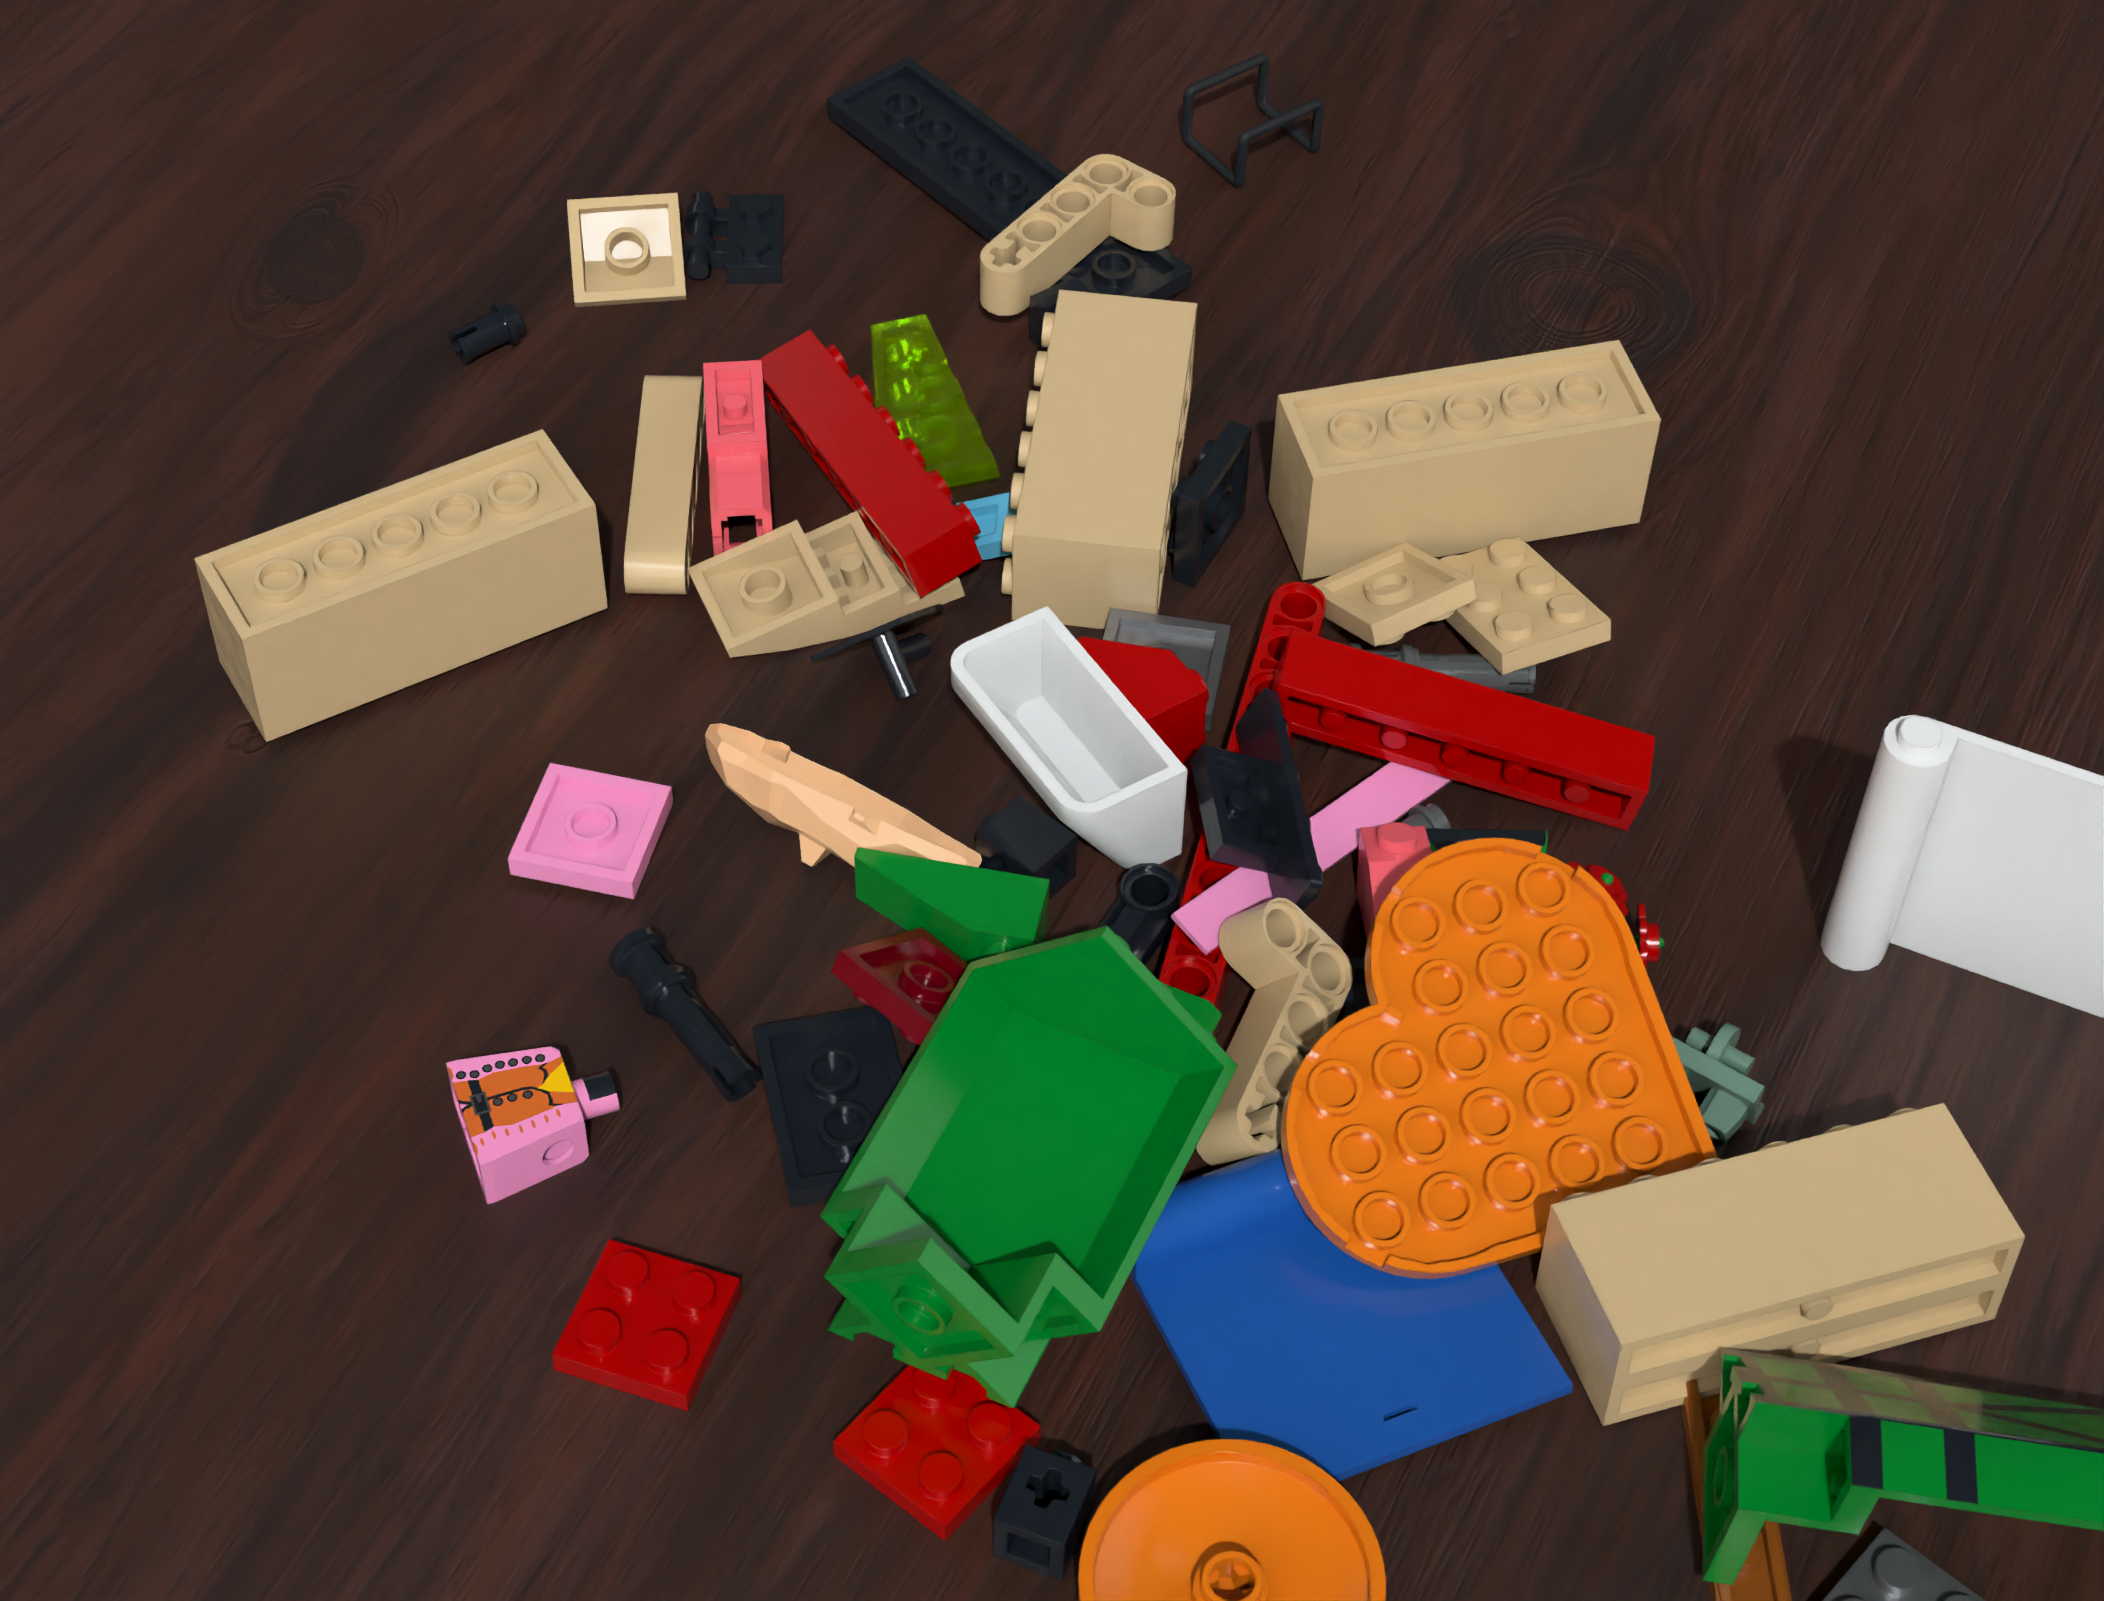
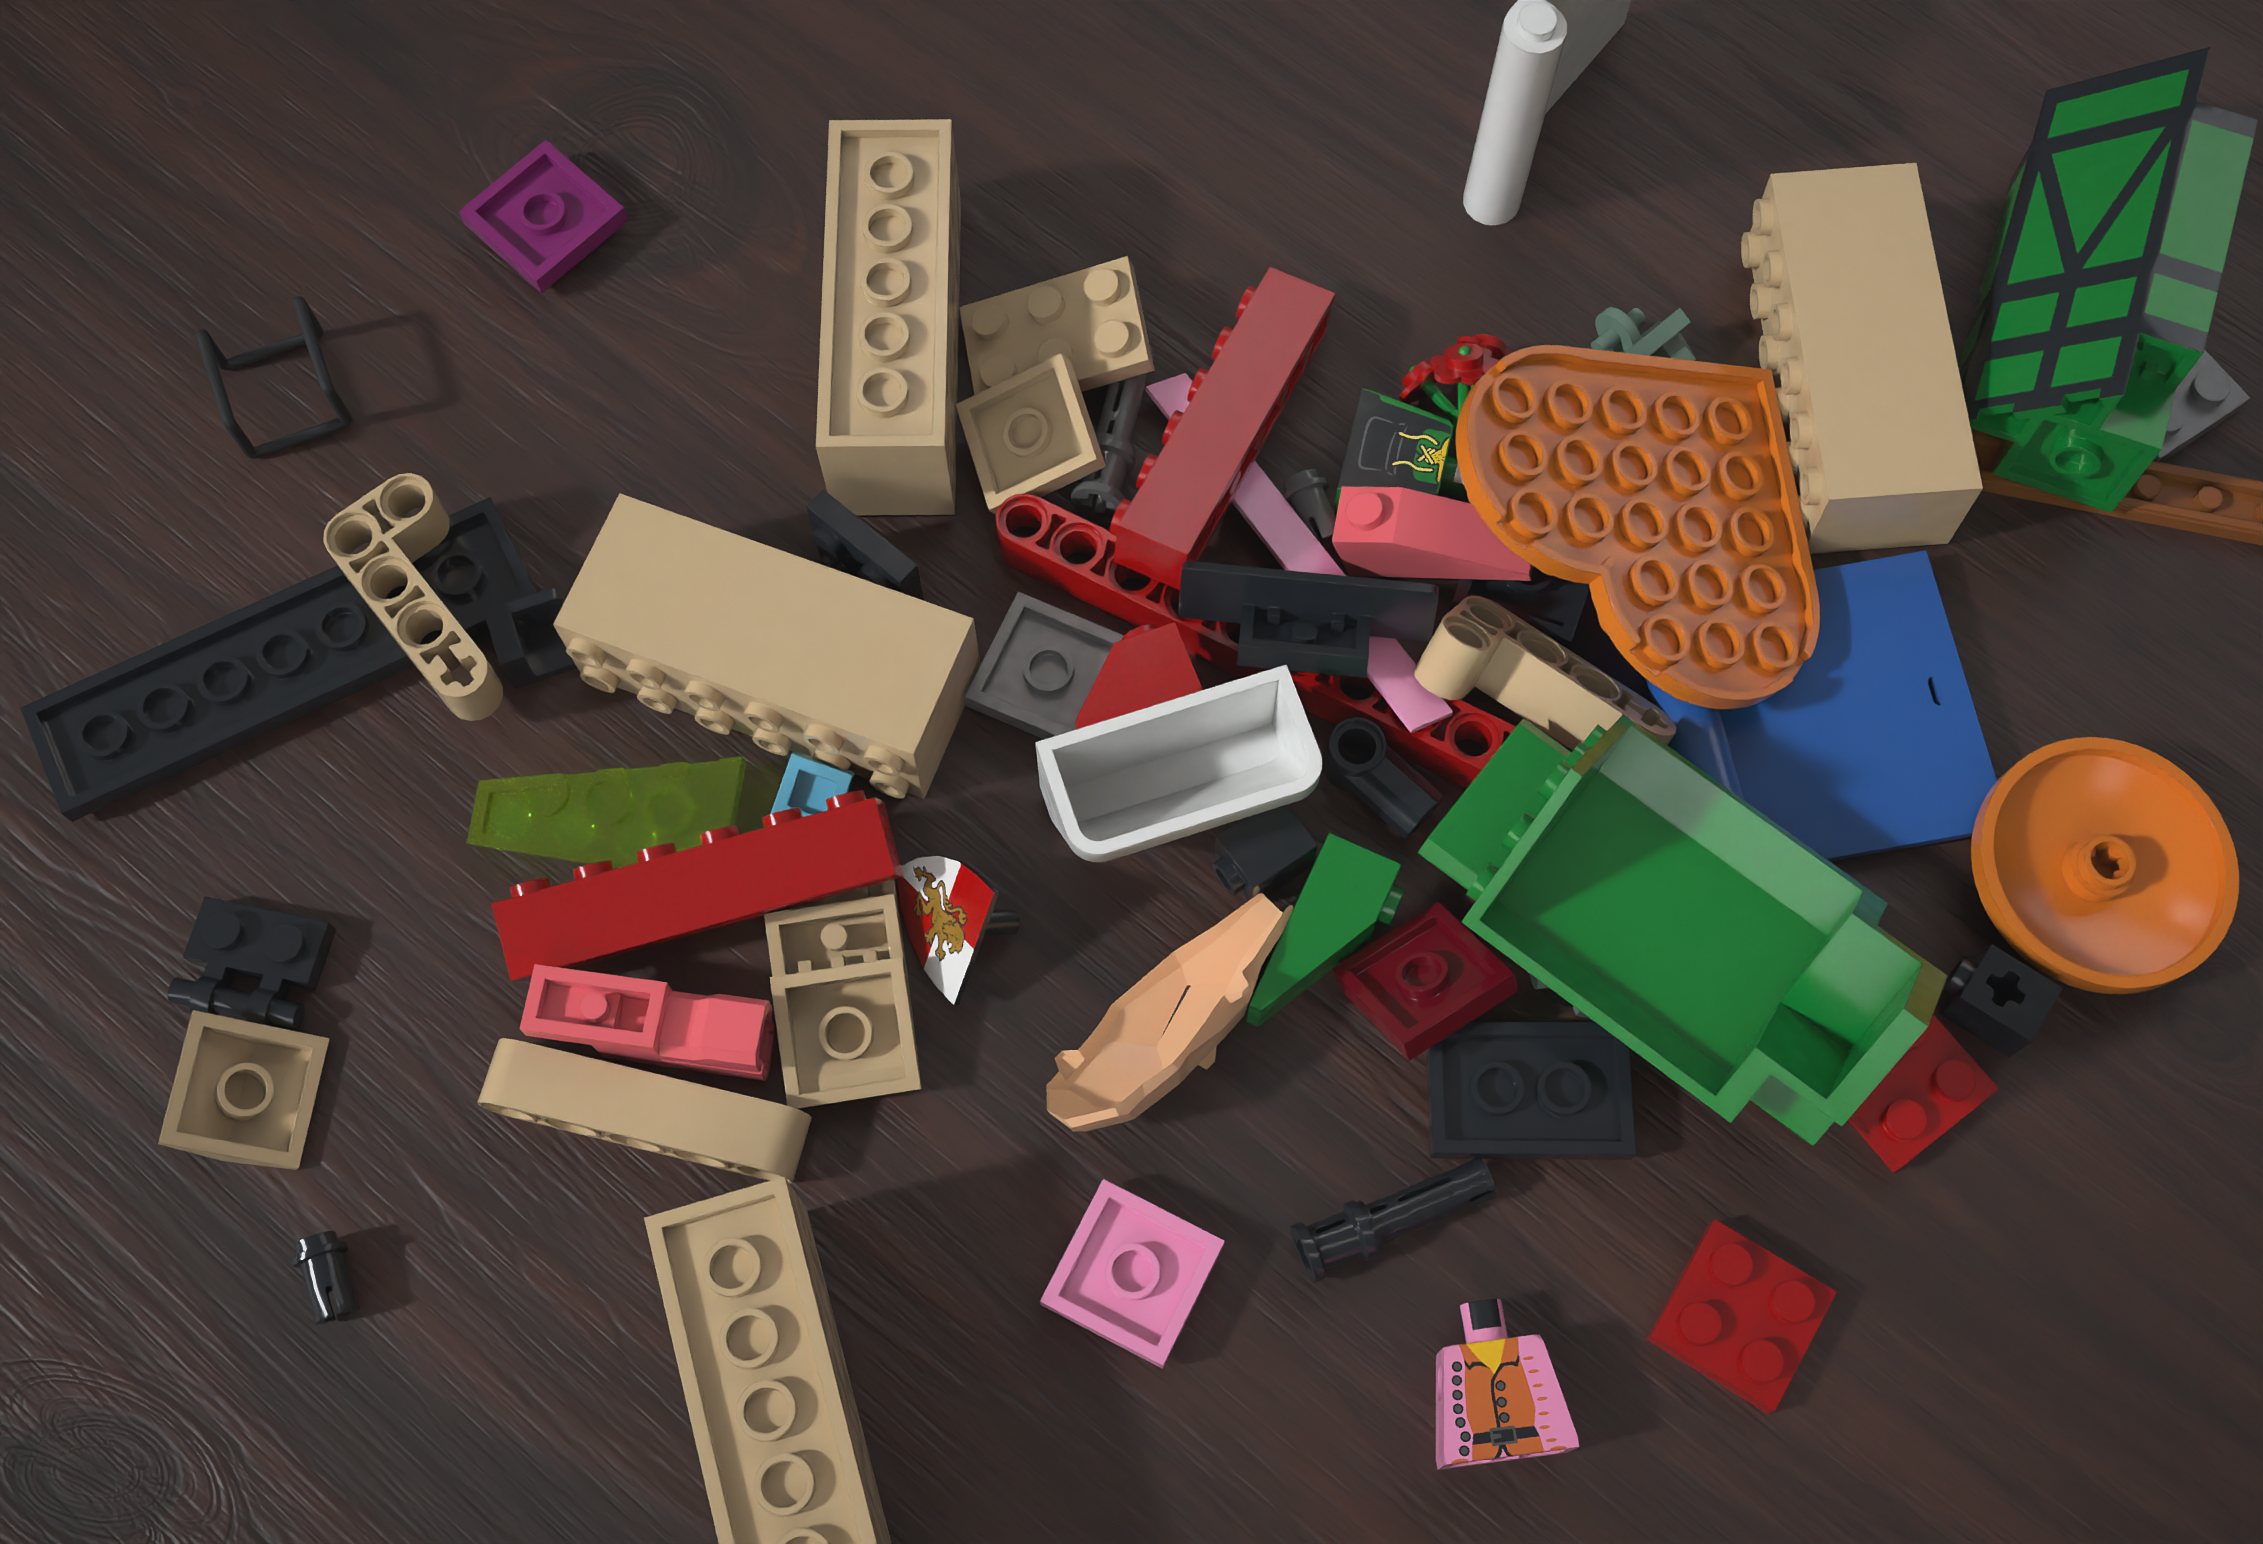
camera: 75 degrees left, 20 degrees up
none -> magenta plate [458,140,629,293]

